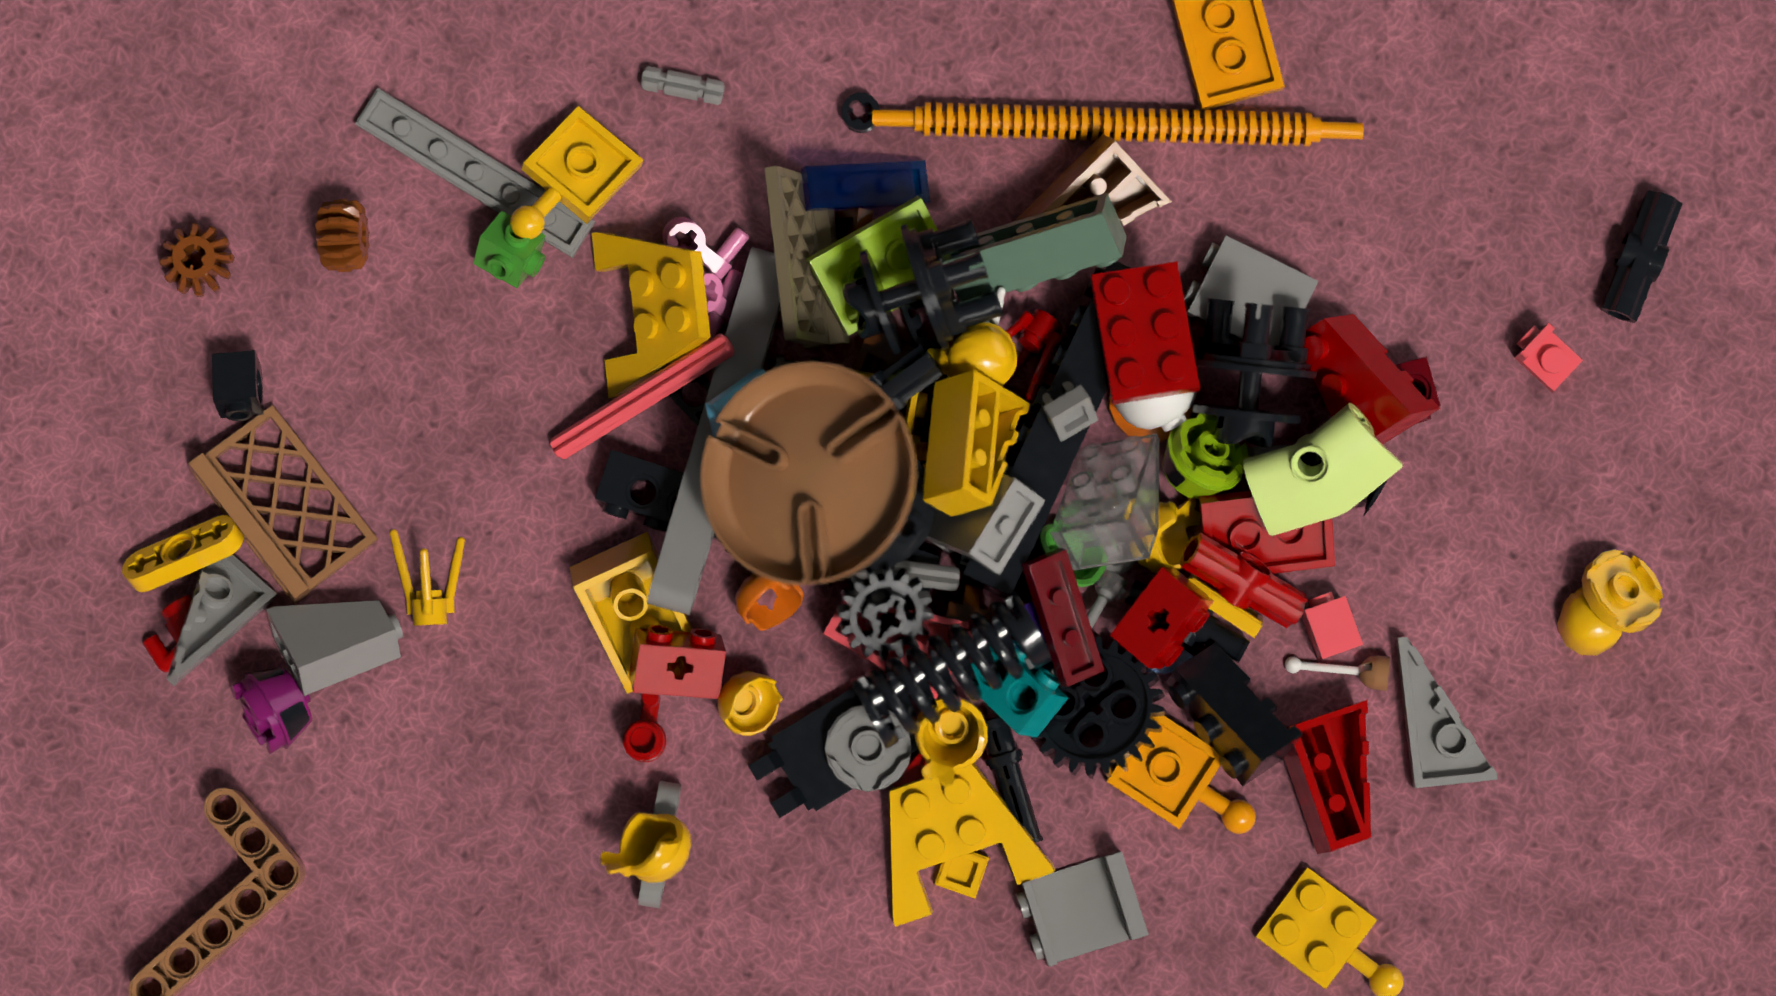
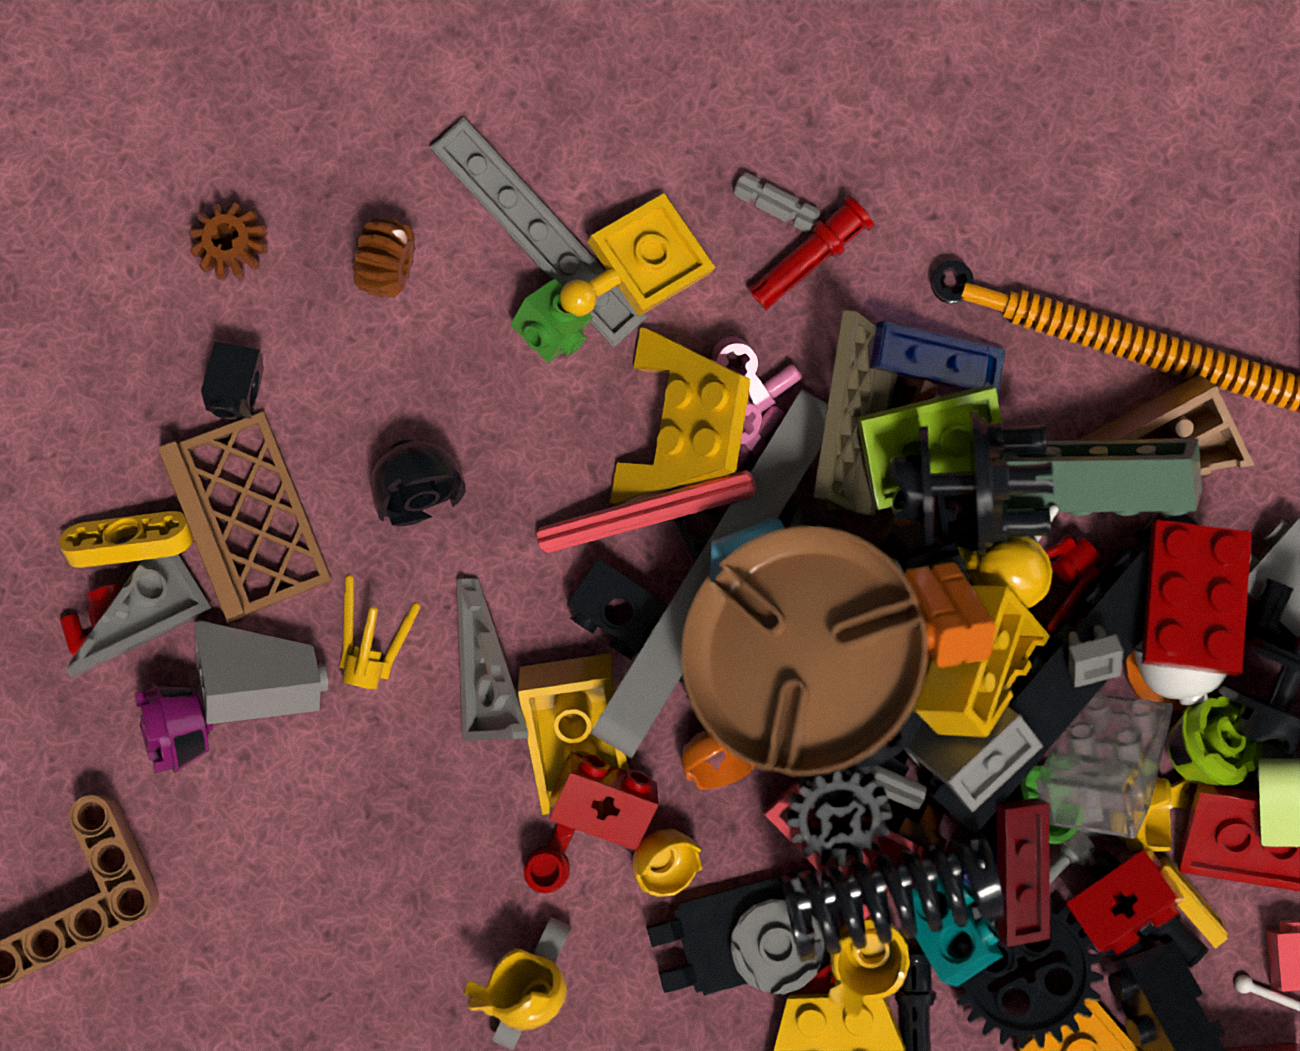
camera: 20 degrees right, 0 degrees up
red piece [1179,533,1308,628] -> none
none -> black cylinder [370,439,466,526]
none -> light grey wing [456,579,529,741]
none -> red pin [748,195,875,311]
none -> orange brick [903,562,996,668]

